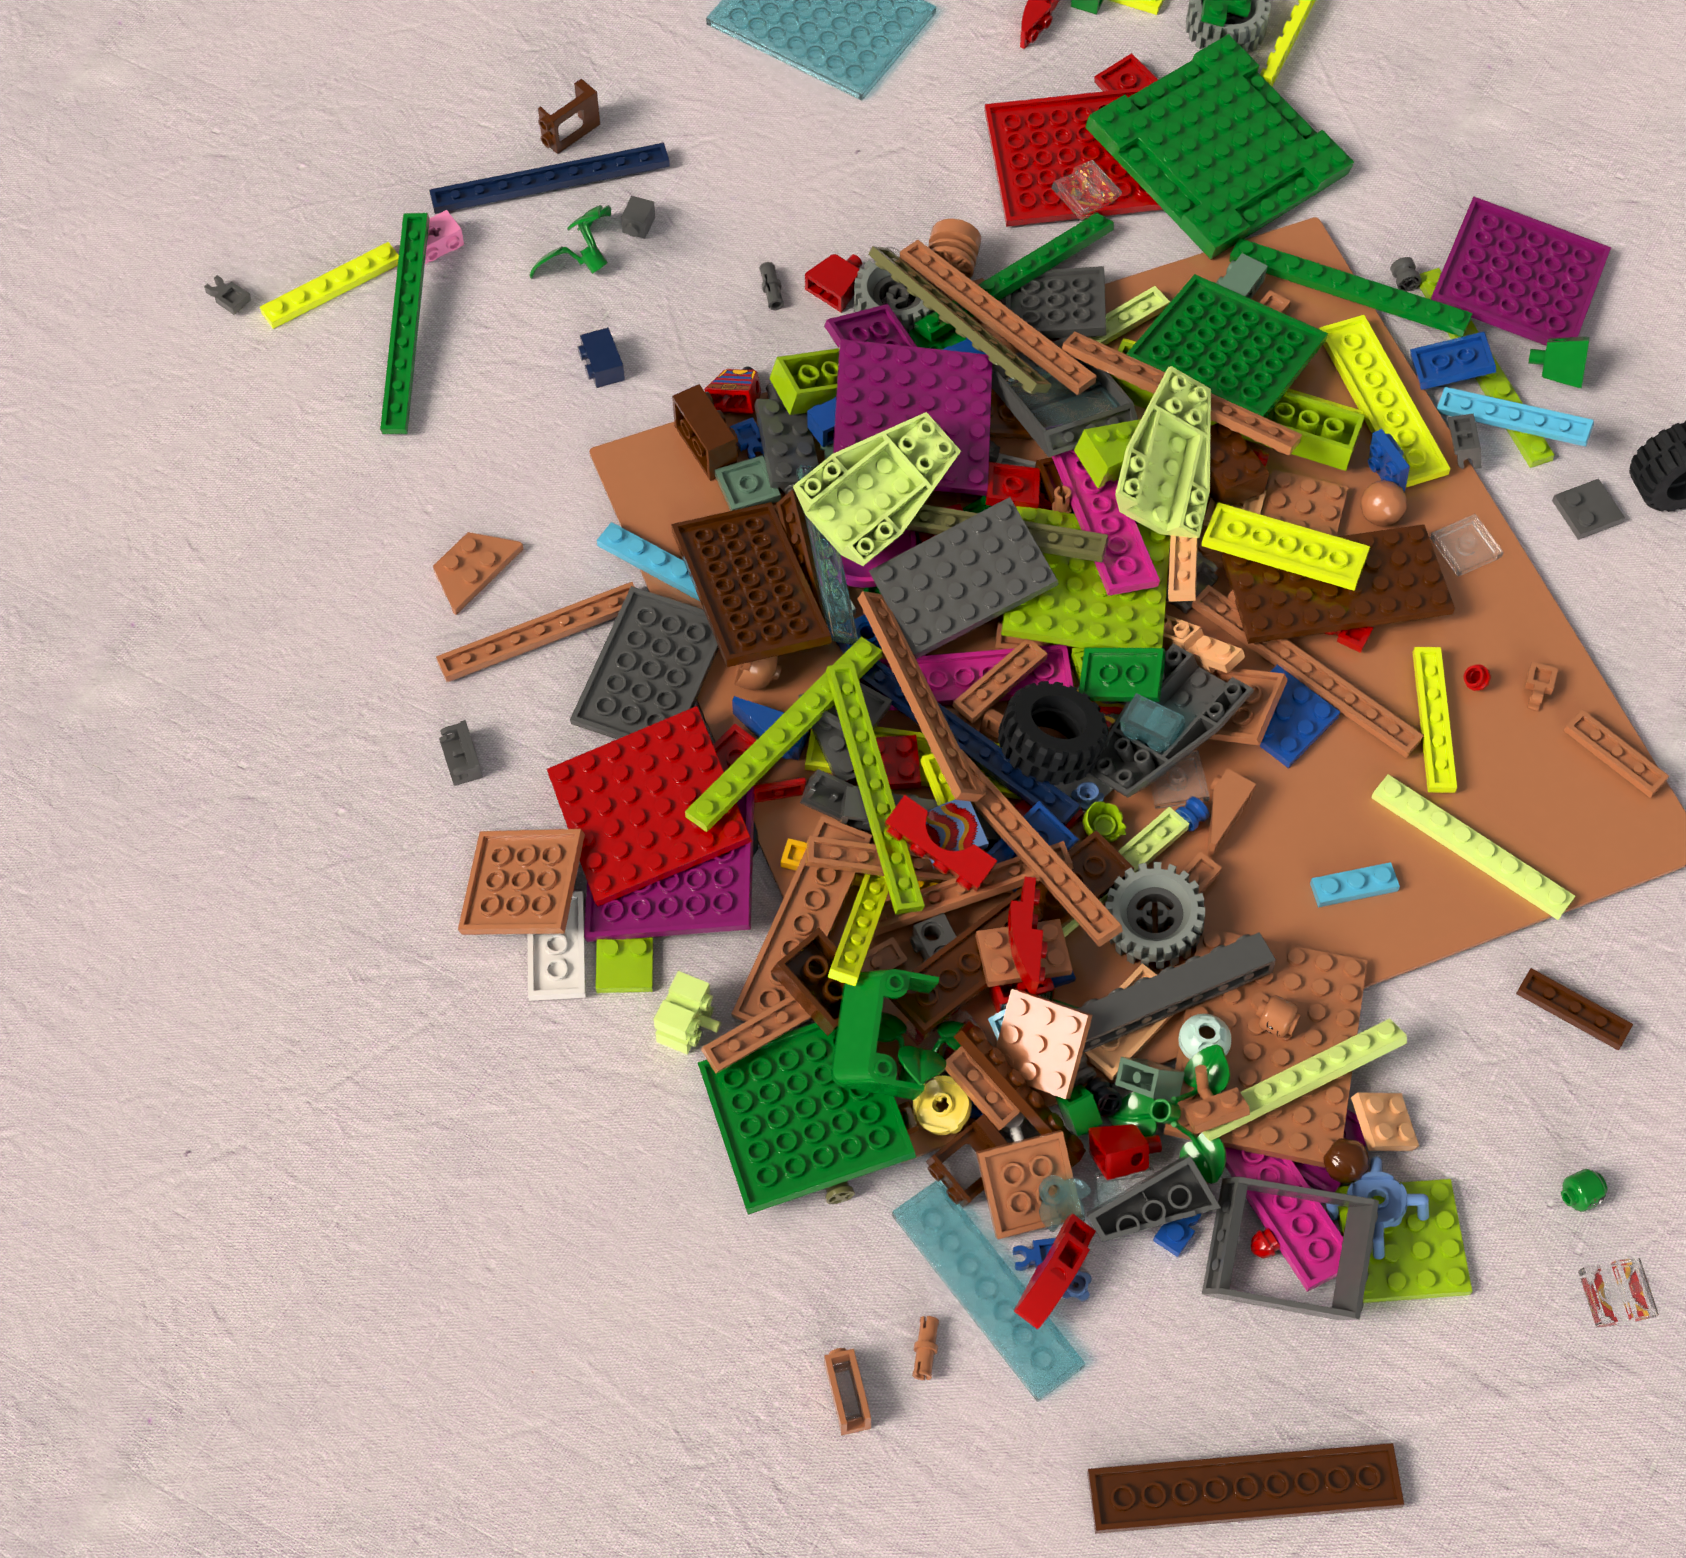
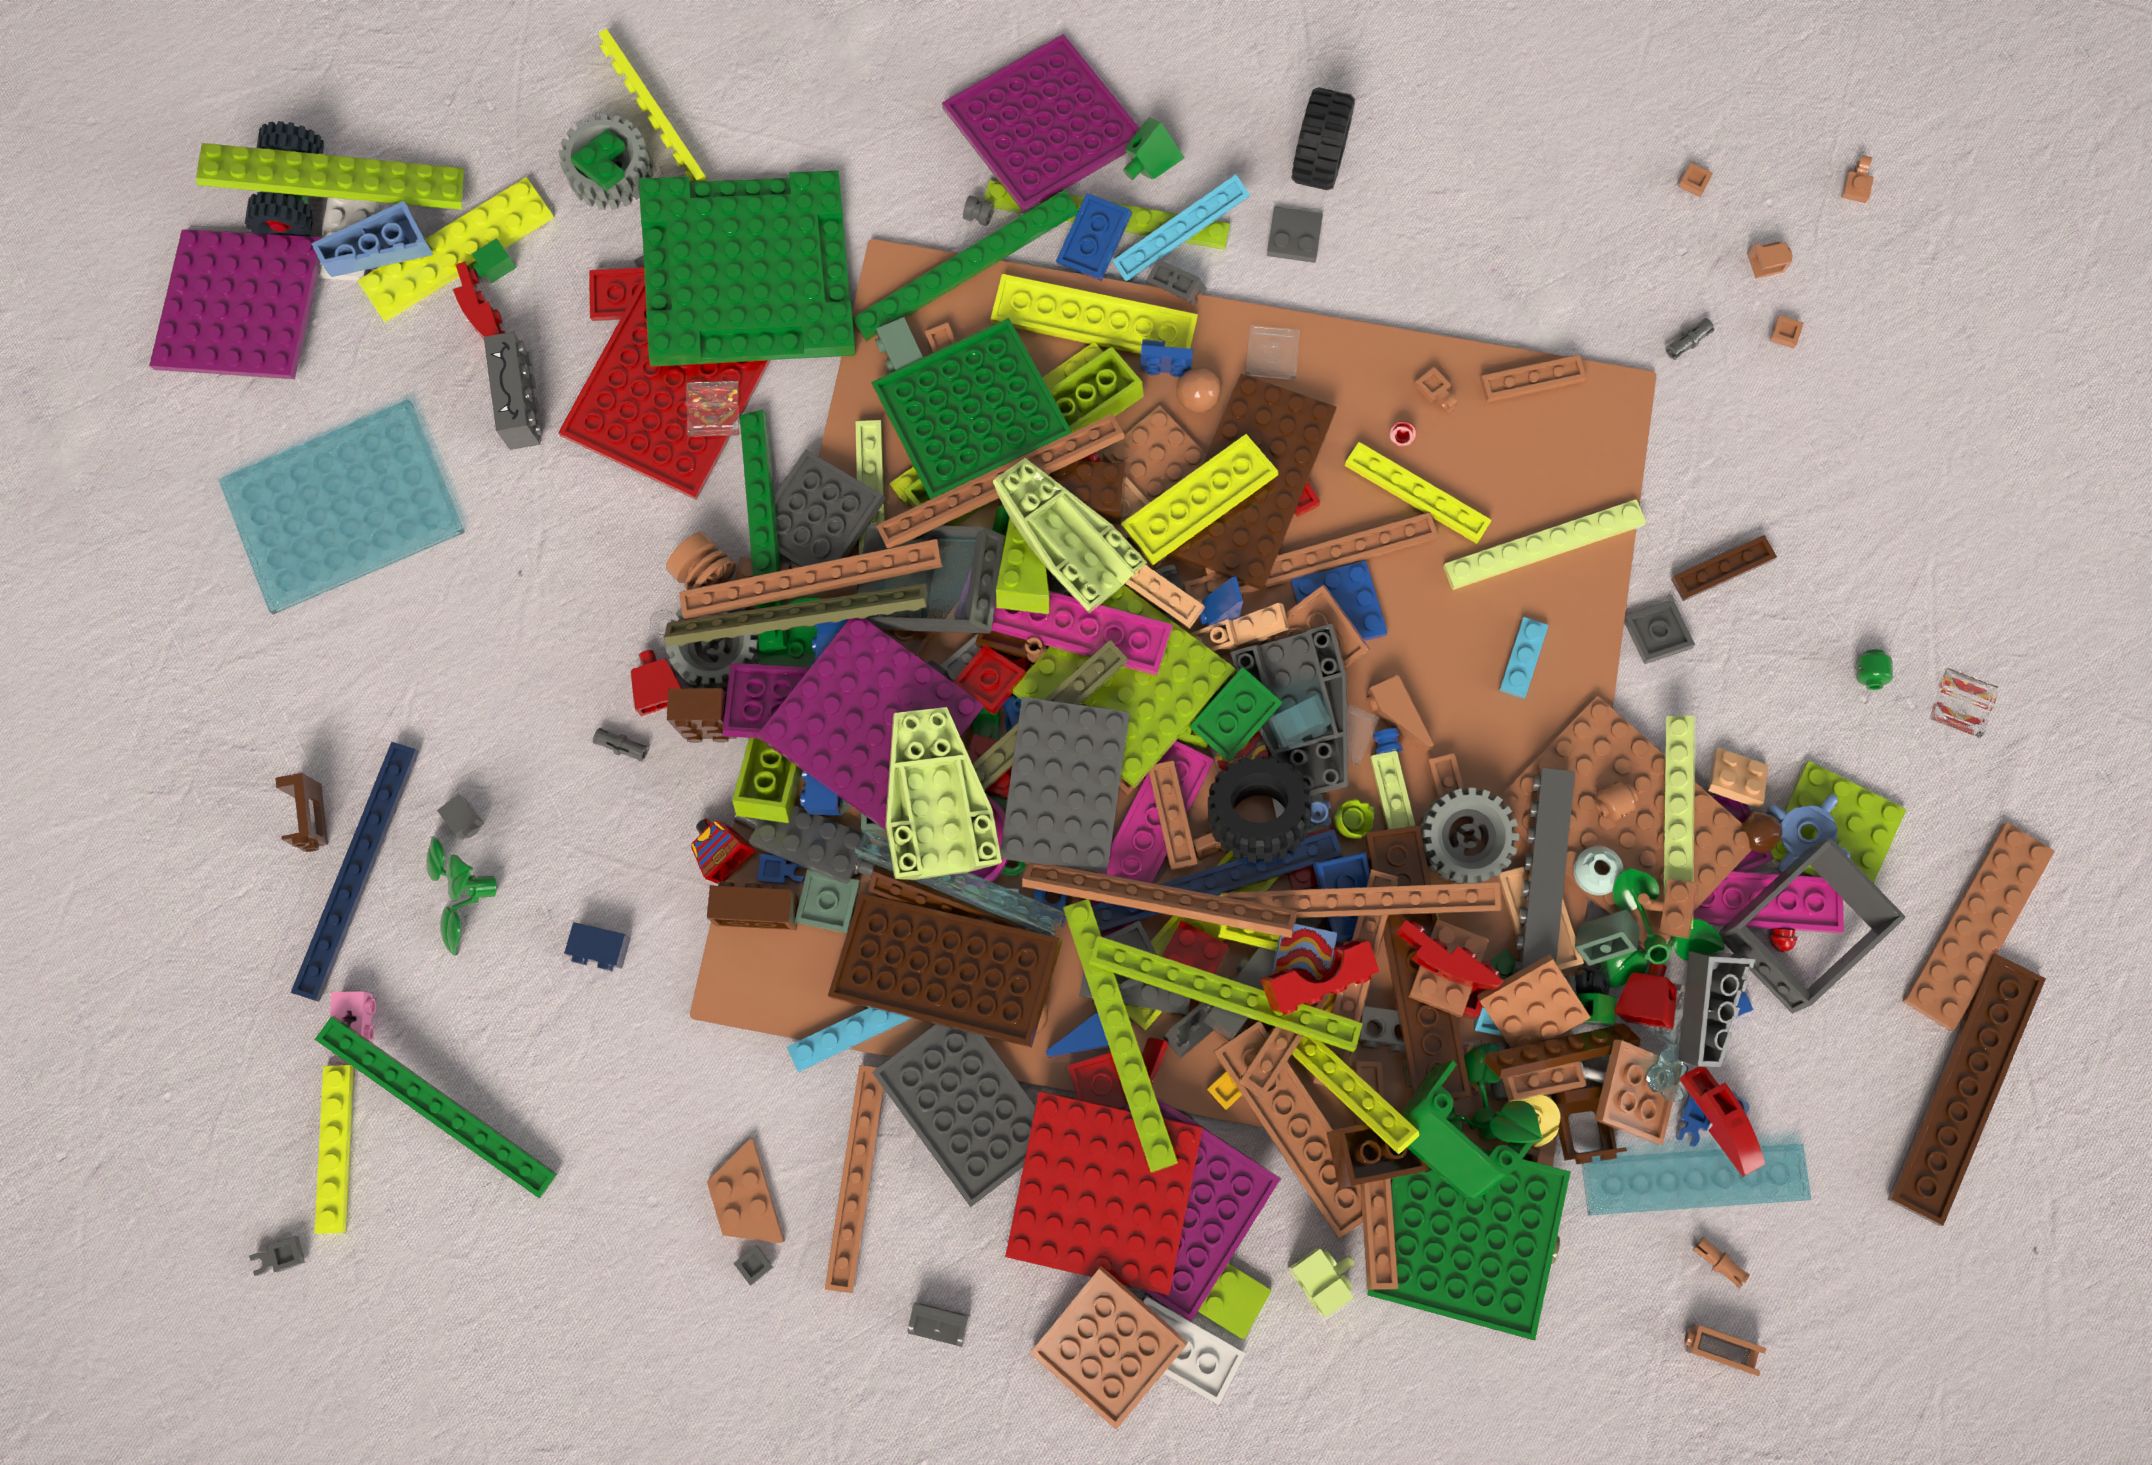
camera: 55 degrees left, 15 degrees up
none -> dark grey brick [484,332,542,450]
none -> reddish brown brick [667,688,737,743]
none -> dark grey plate [734,1245,774,1286]
none -> blue slope [1199,577,1243,627]
none -> dark grey plate [1624,600,1695,665]
none -> nougat plate [1903,822,2055,1031]

